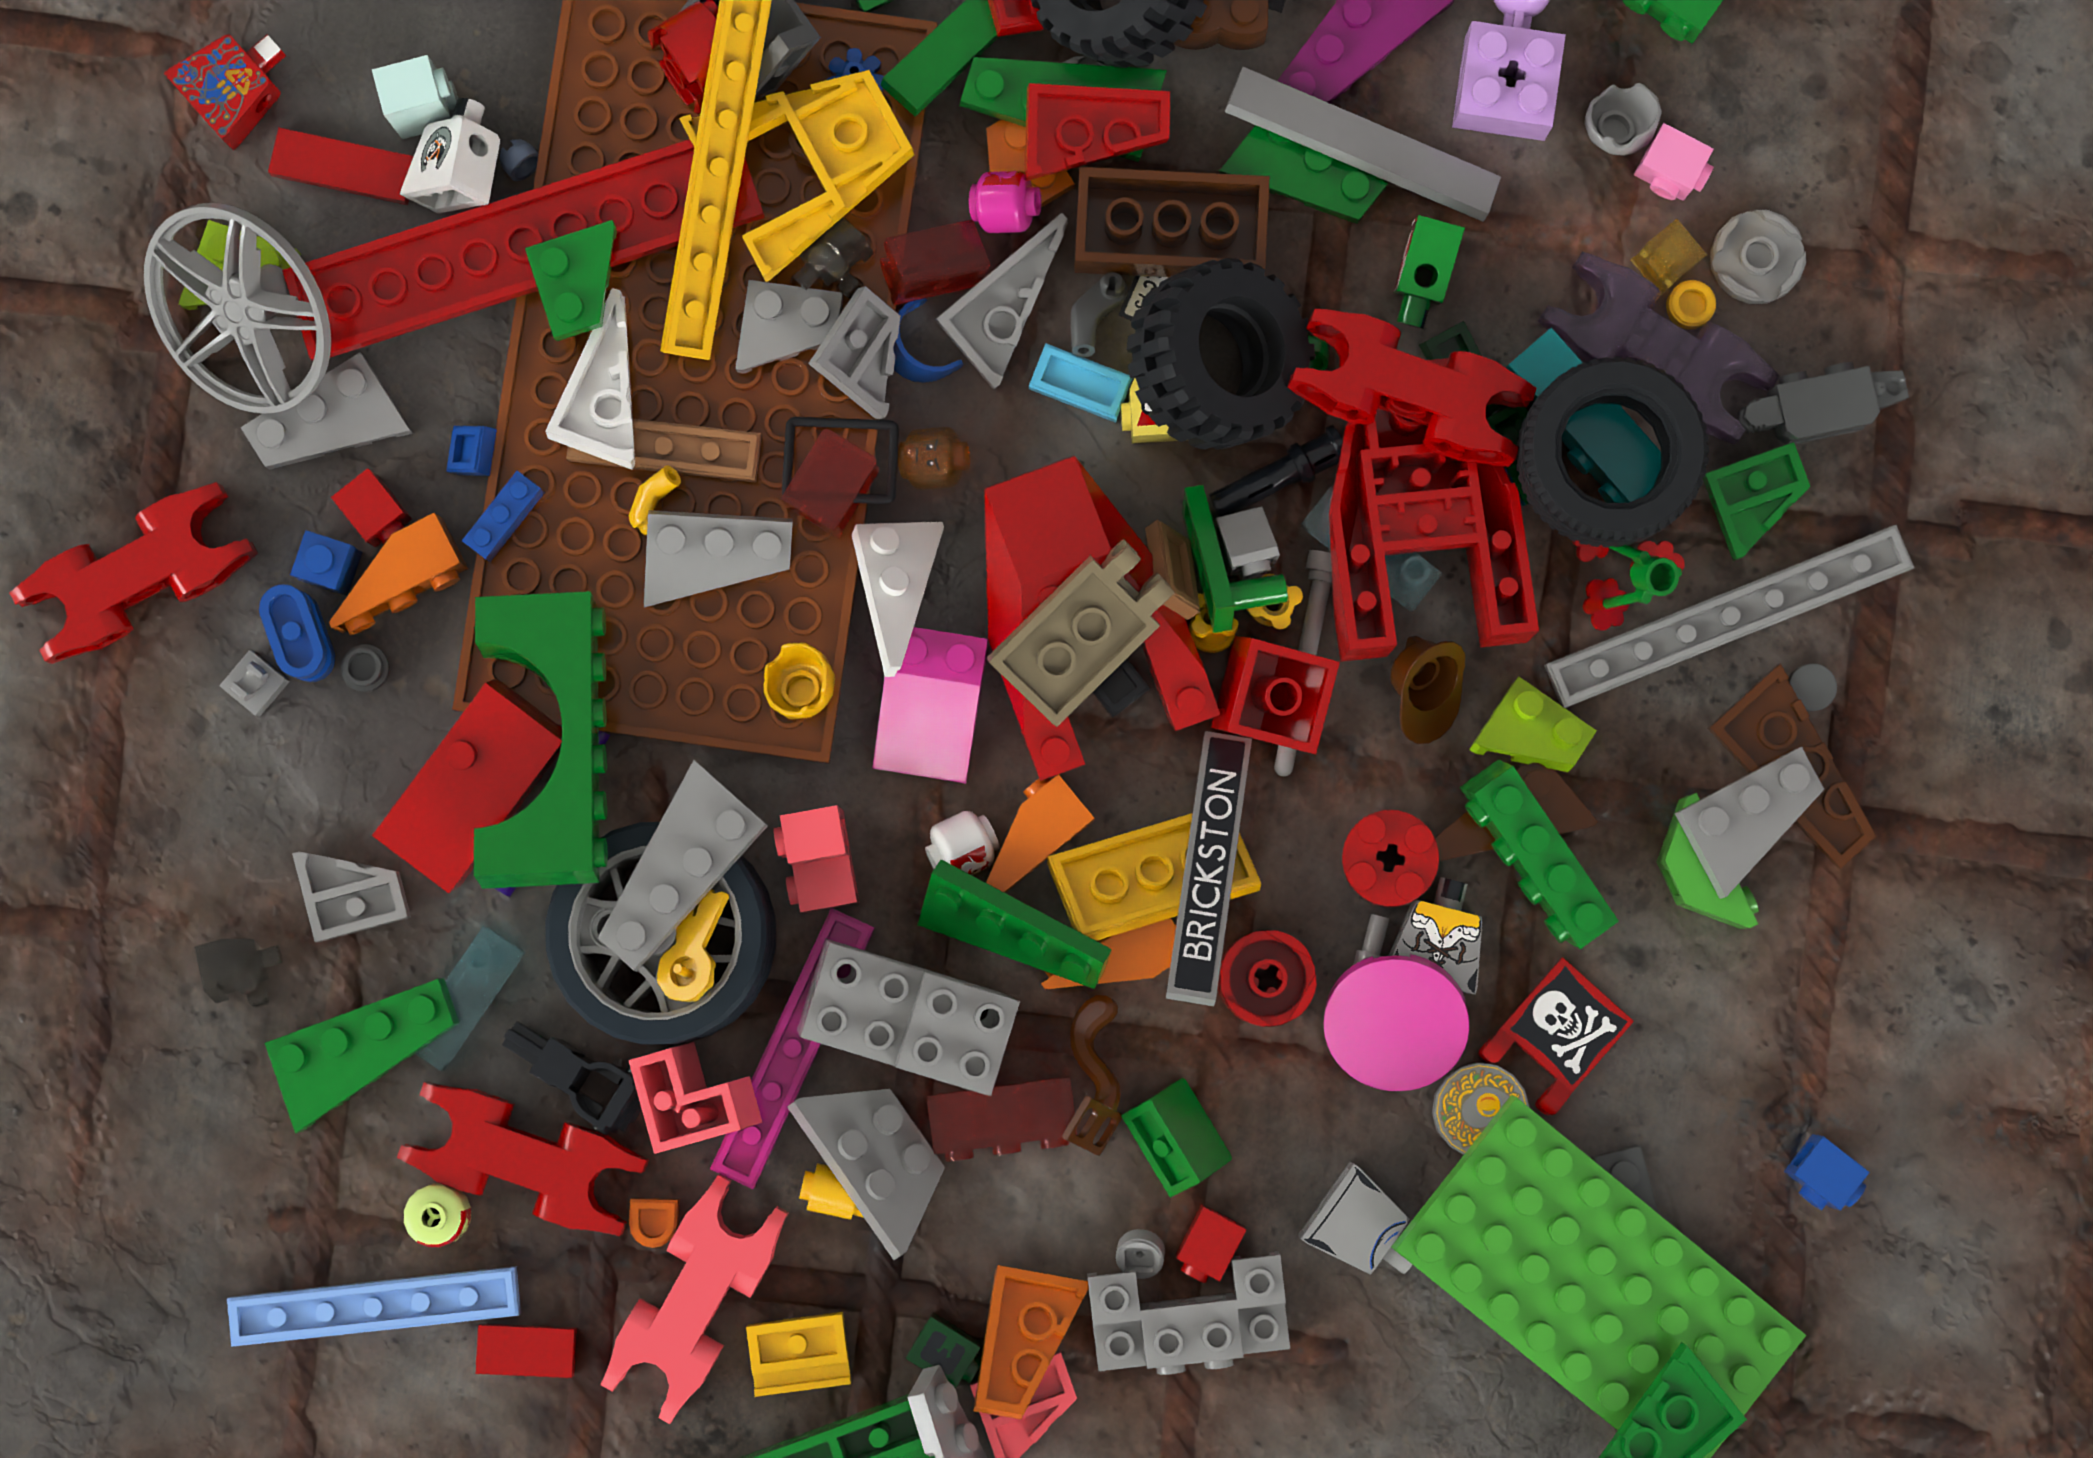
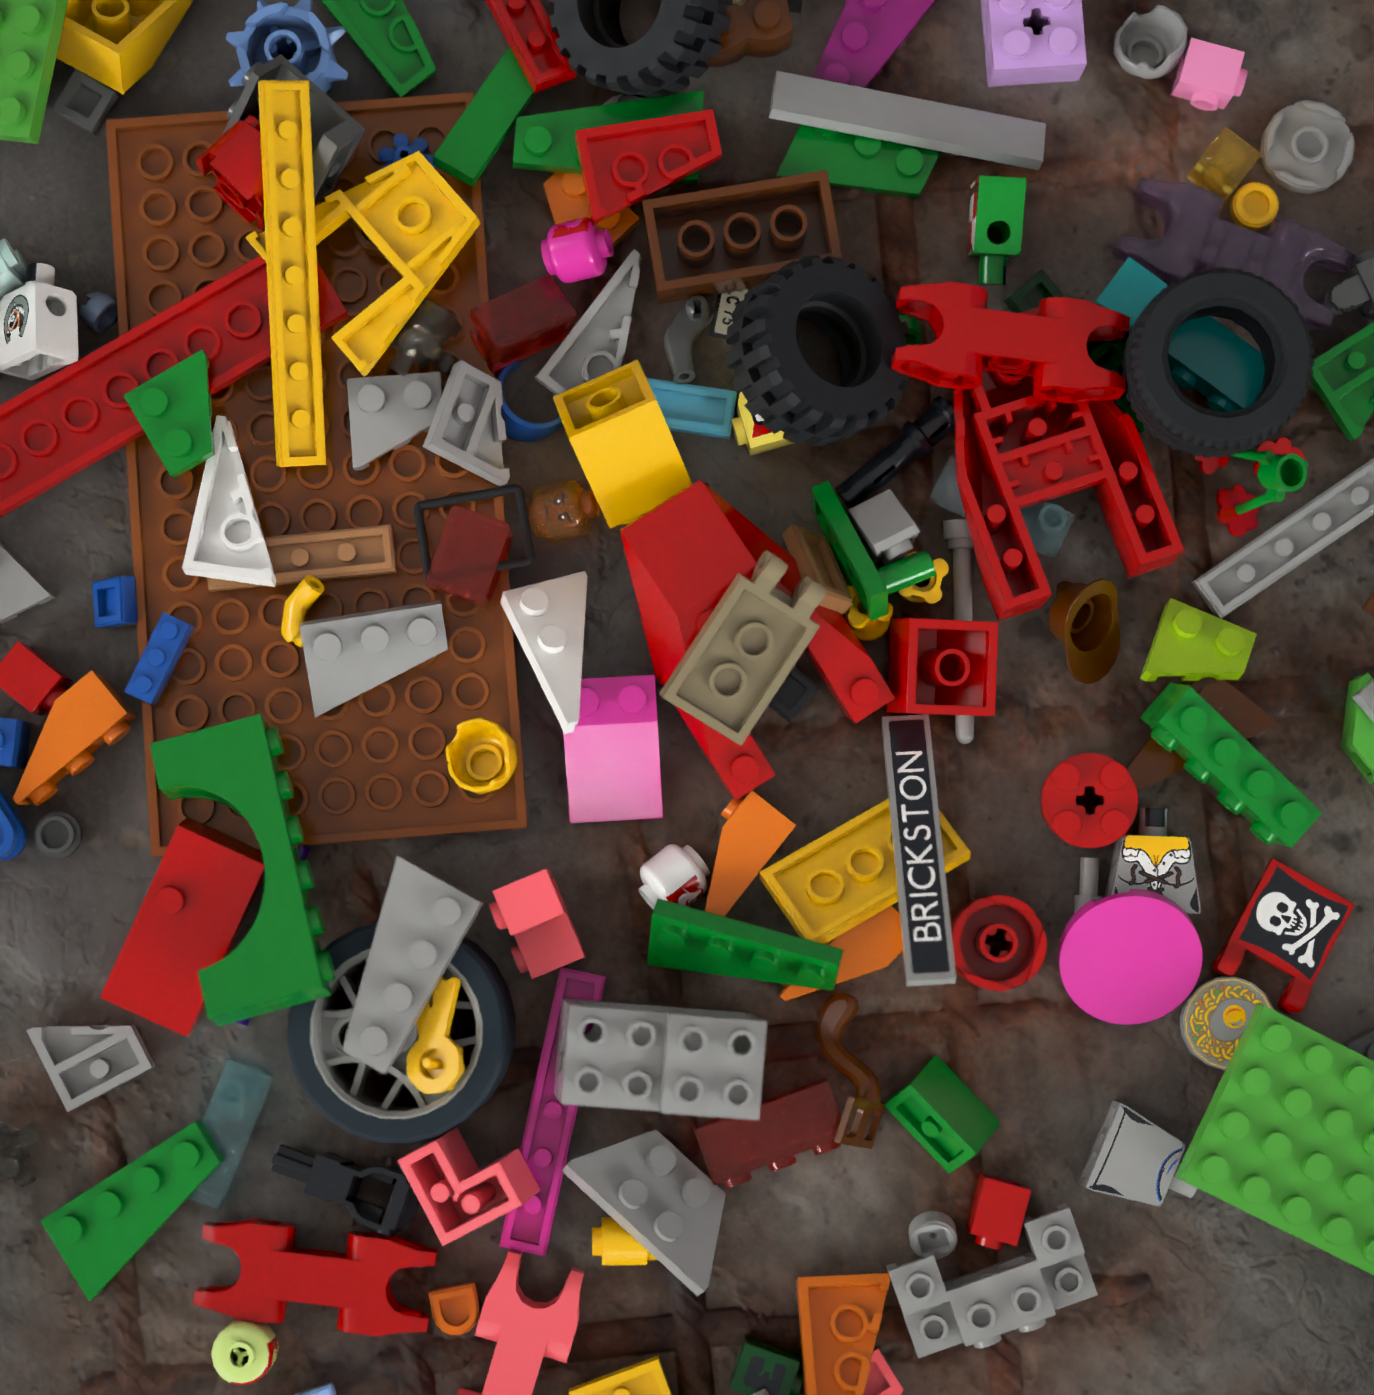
camera: 15 degrees left, 0 degrees up
none -> yellow slope [553,359,692,529]

